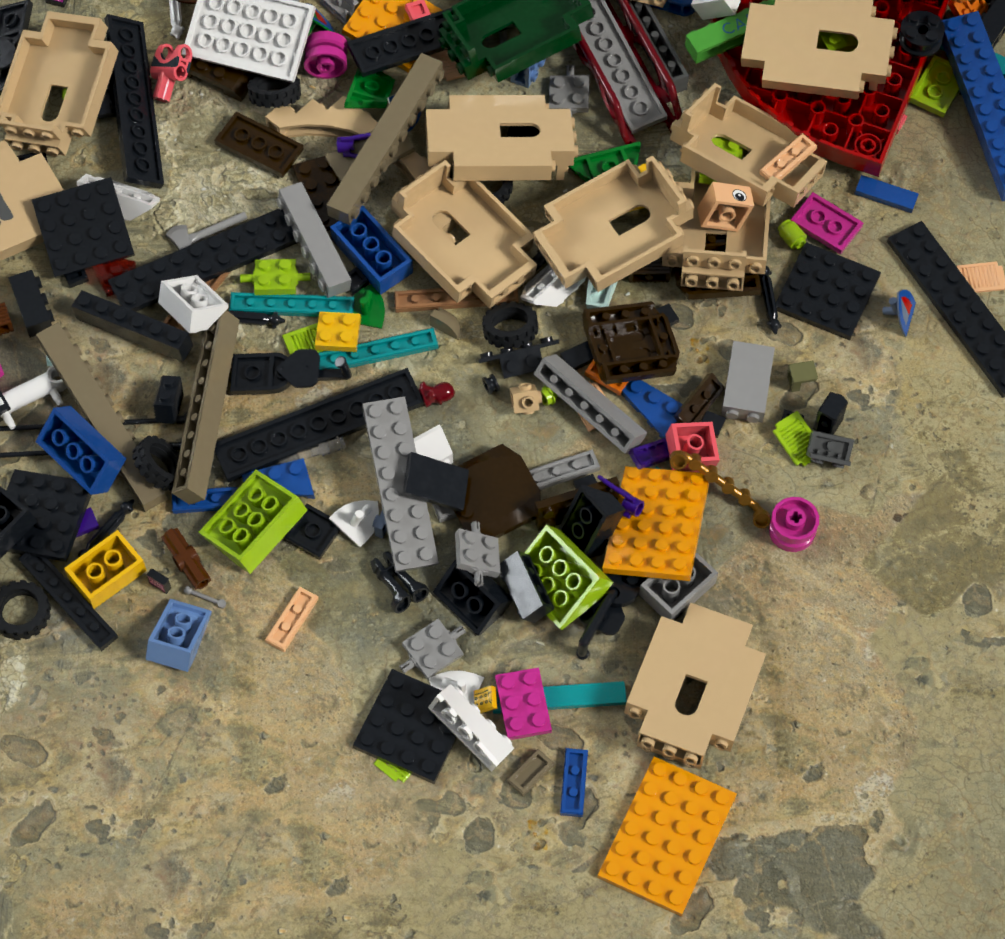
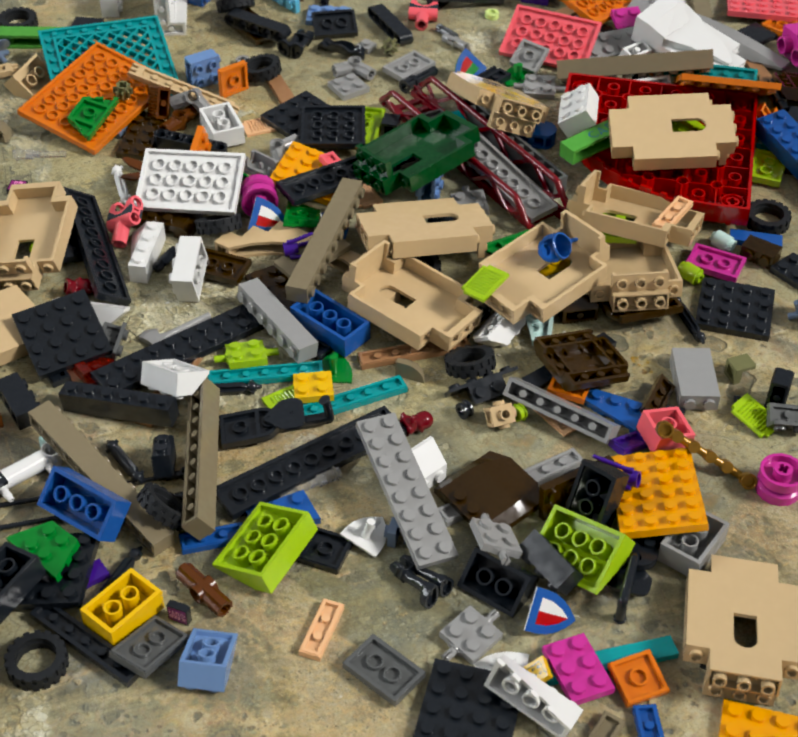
camera: 10 degrees left, 20 degrees down
light grey hinge [184,586,226,609] -> none
black tile [402,452,469,512] -> none
light nougat brick [697,182,754,232] -> none
black wheel [898,11,945,57] -> none
none -> green wing [6,521,80,583]
none -> dark red animal [63,277,93,296]
none -> dark grey bracket [100,322,129,362]
none -> black wheel [105,439,145,485]
none -> dark grey tile [109,615,190,679]
none -> white wedge [128,221,166,284]
none -> black axle [152,246,176,273]
none -> white brick [169,236,208,302]
none -> shield [247,197,284,231]
none -> dark grey plate [342,634,426,707]
none -> lime window [461,265,509,303]
none -> blue shield [524,587,575,634]
none -> blue piece [538,232,578,263]
none -> orange plate [607,649,670,708]
none -> light aqua brick [710,230,737,253]
none -> dark brown brick [740,234,783,270]
none -> black tyre [747,199,792,235]

